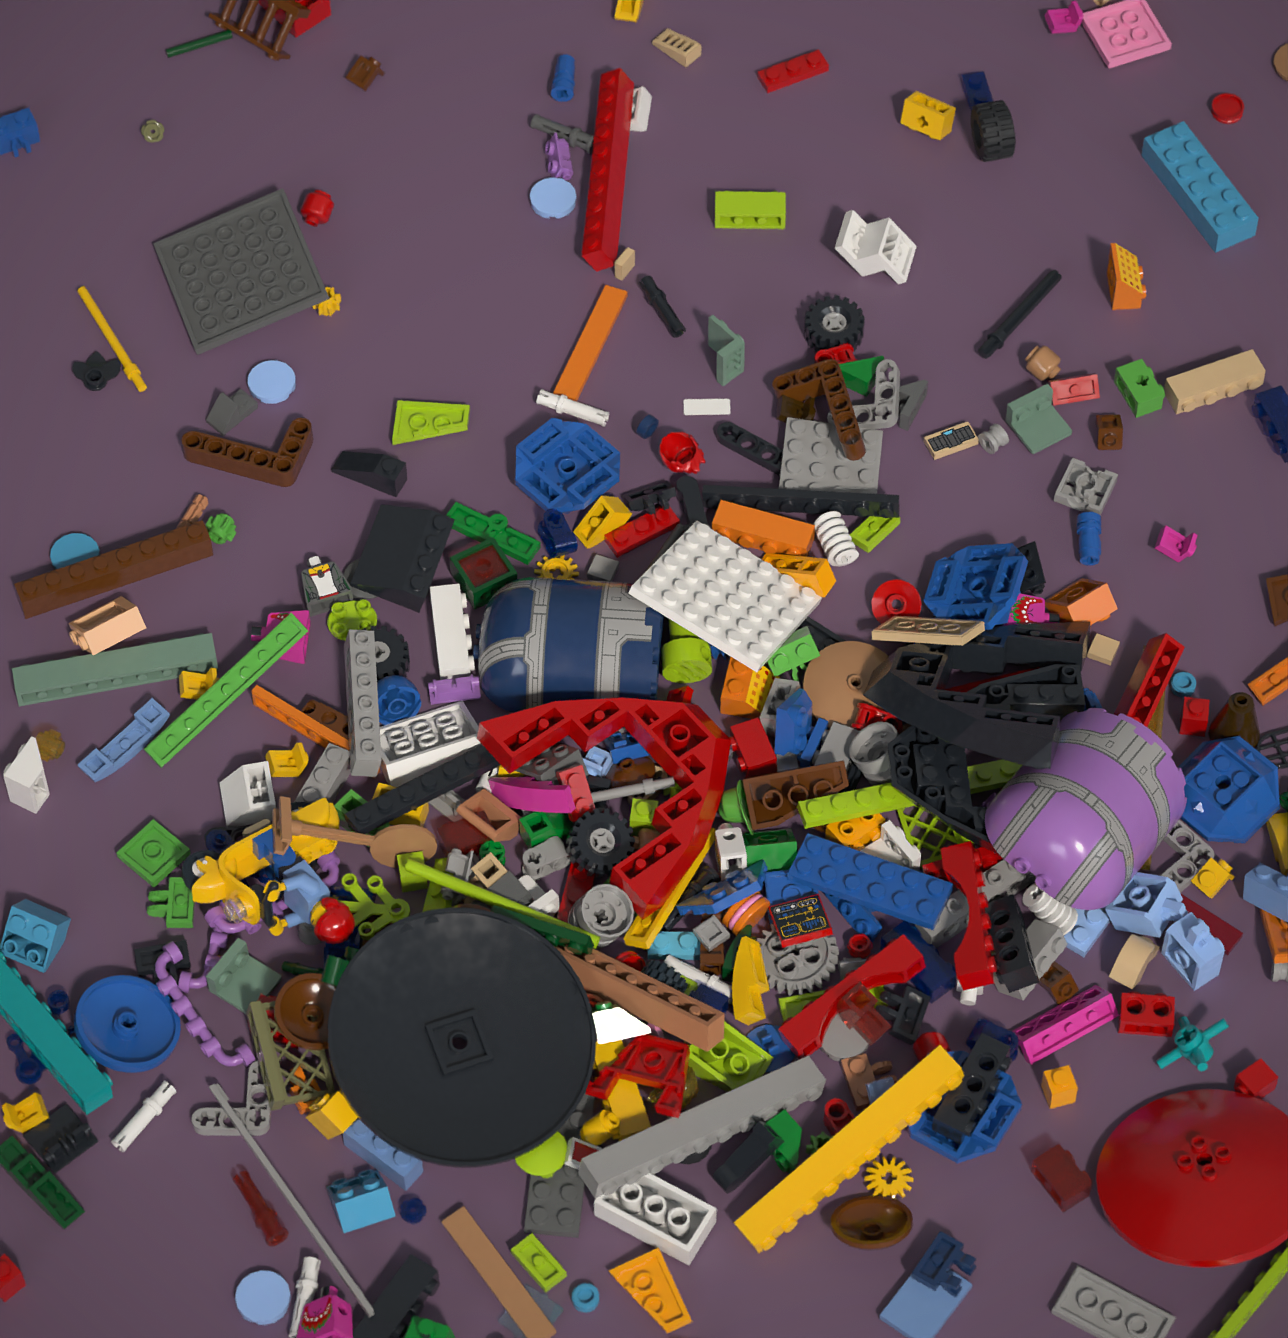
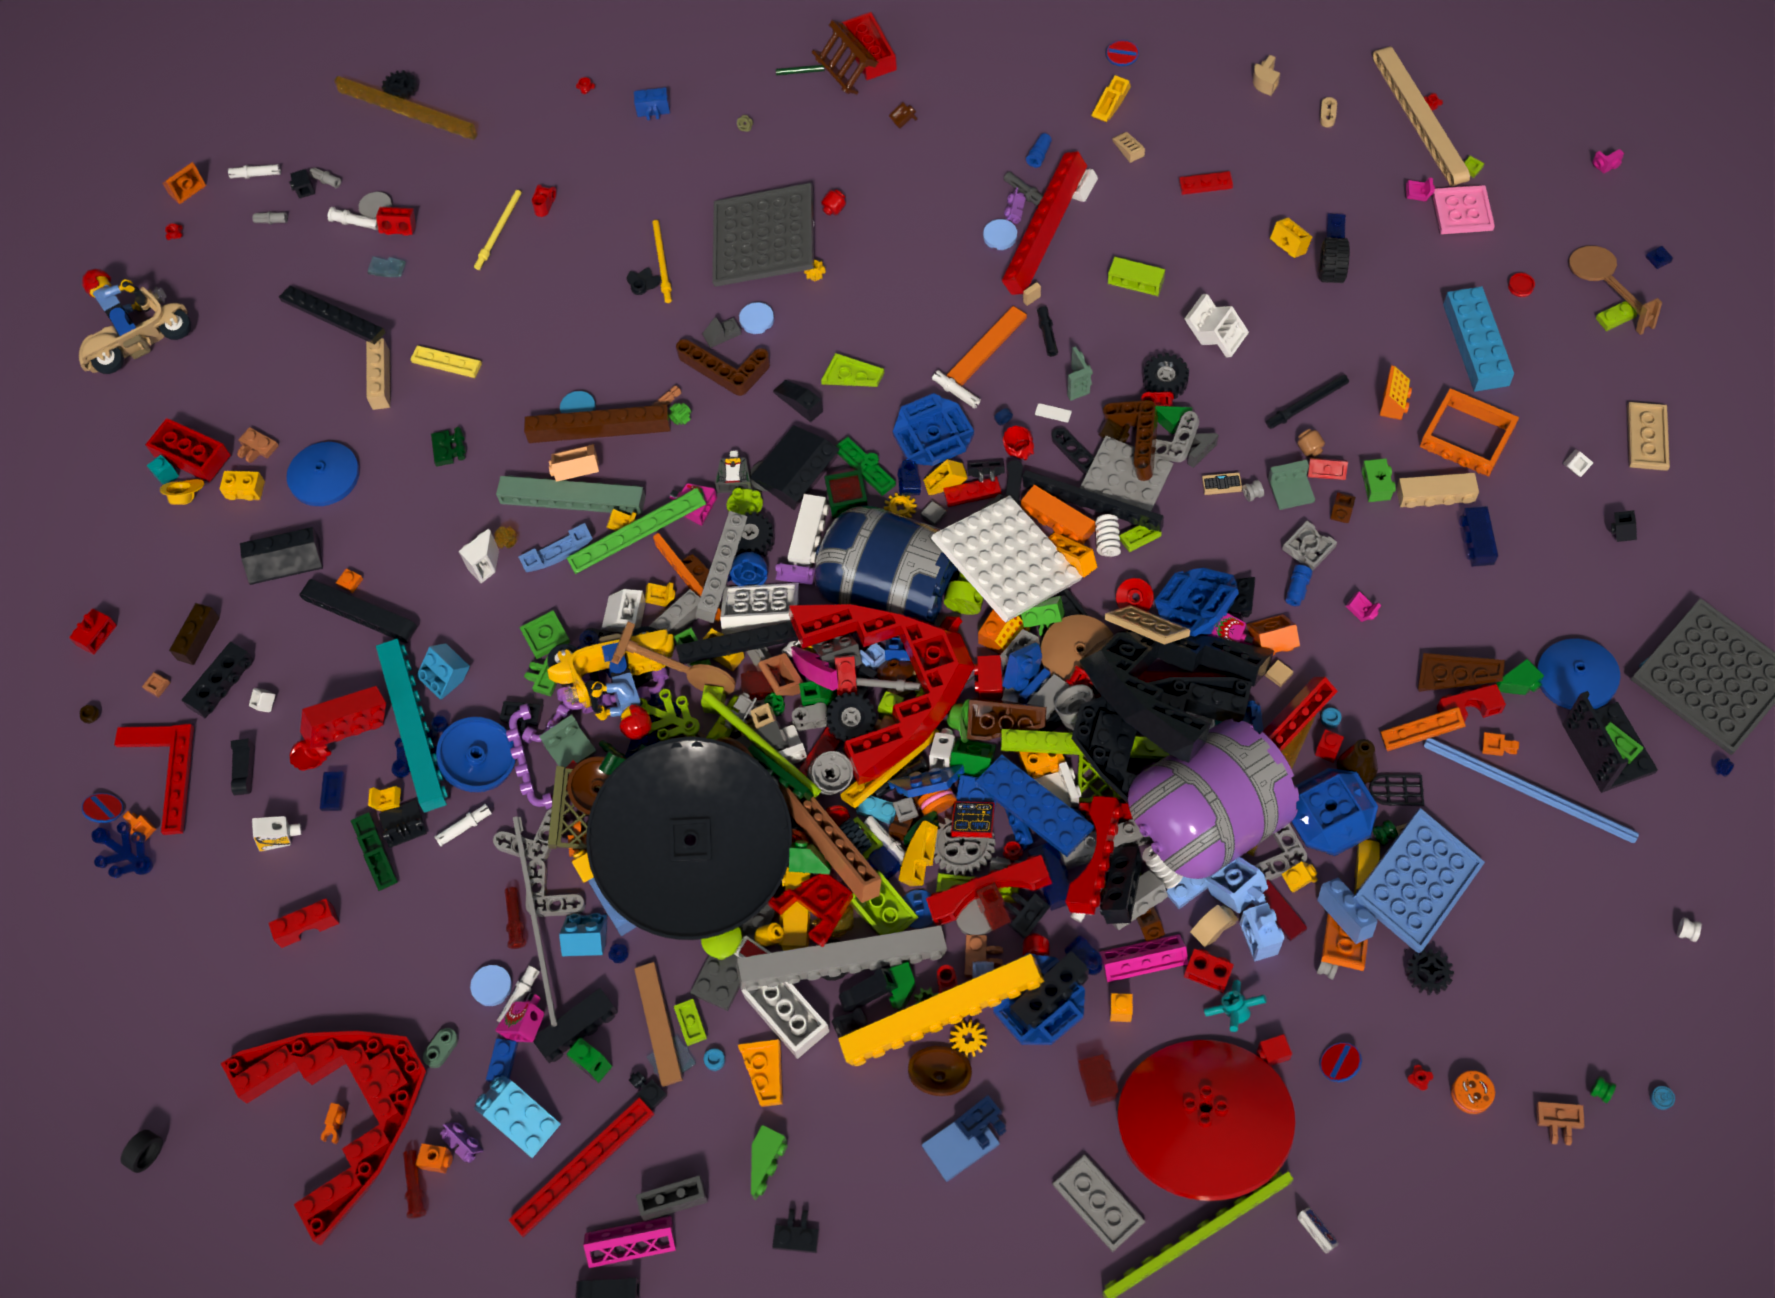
camera: 25 degrees right, 5 degrees up
none -> light grey beam [526,859,586,917]
none -> black bracket [832,1007,868,1038]
none -> orange window [1420,388,1519,477]

